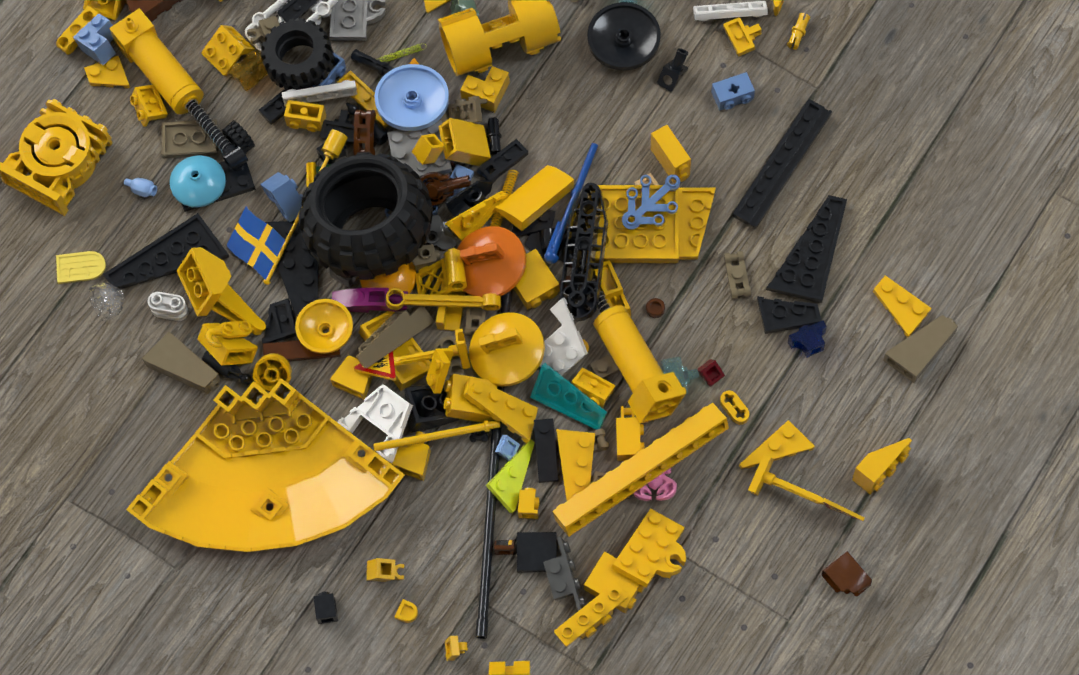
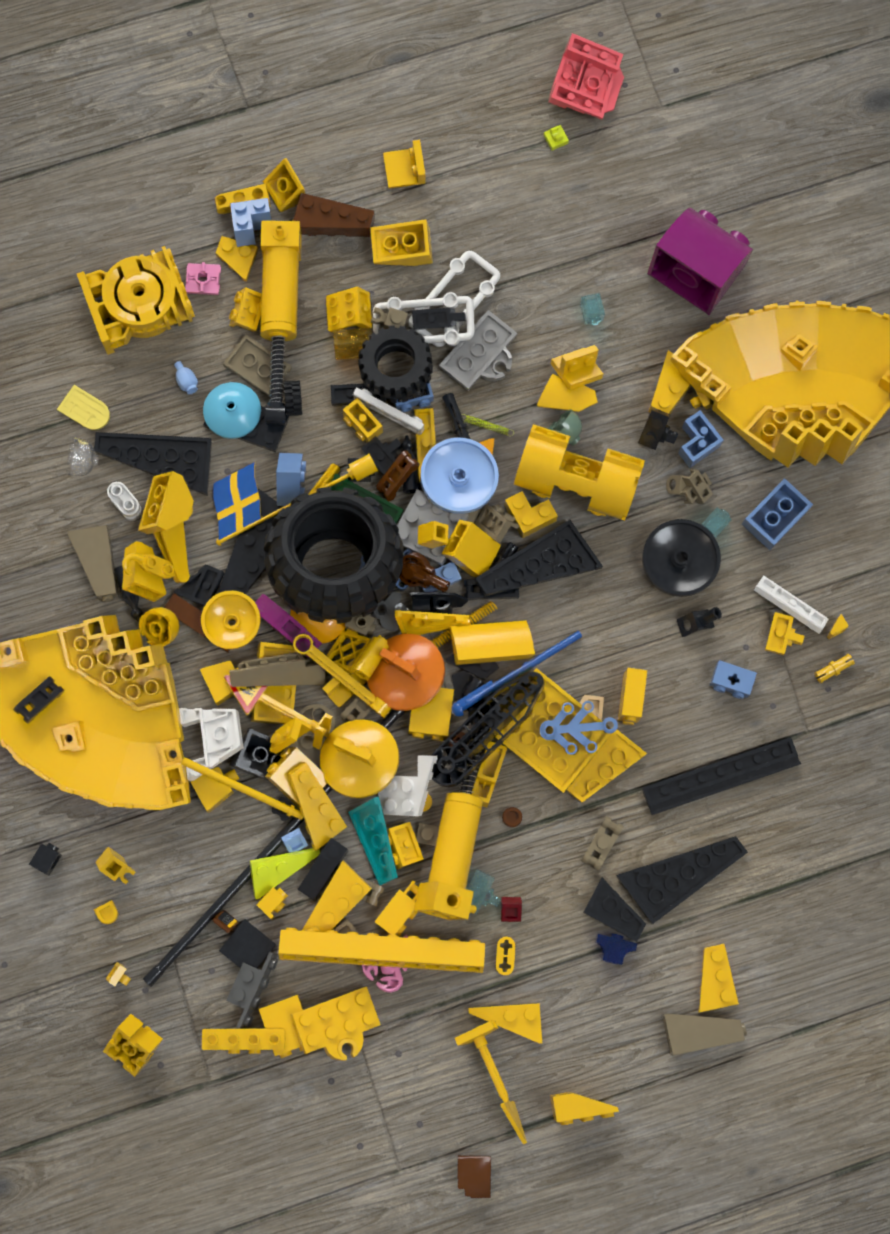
camera: 30 degrees right, 10 degrees up
none -> black plate [13,676,65,724]
none -> bright pink piece [185,262,221,295]
none -> black wing [474,520,603,596]

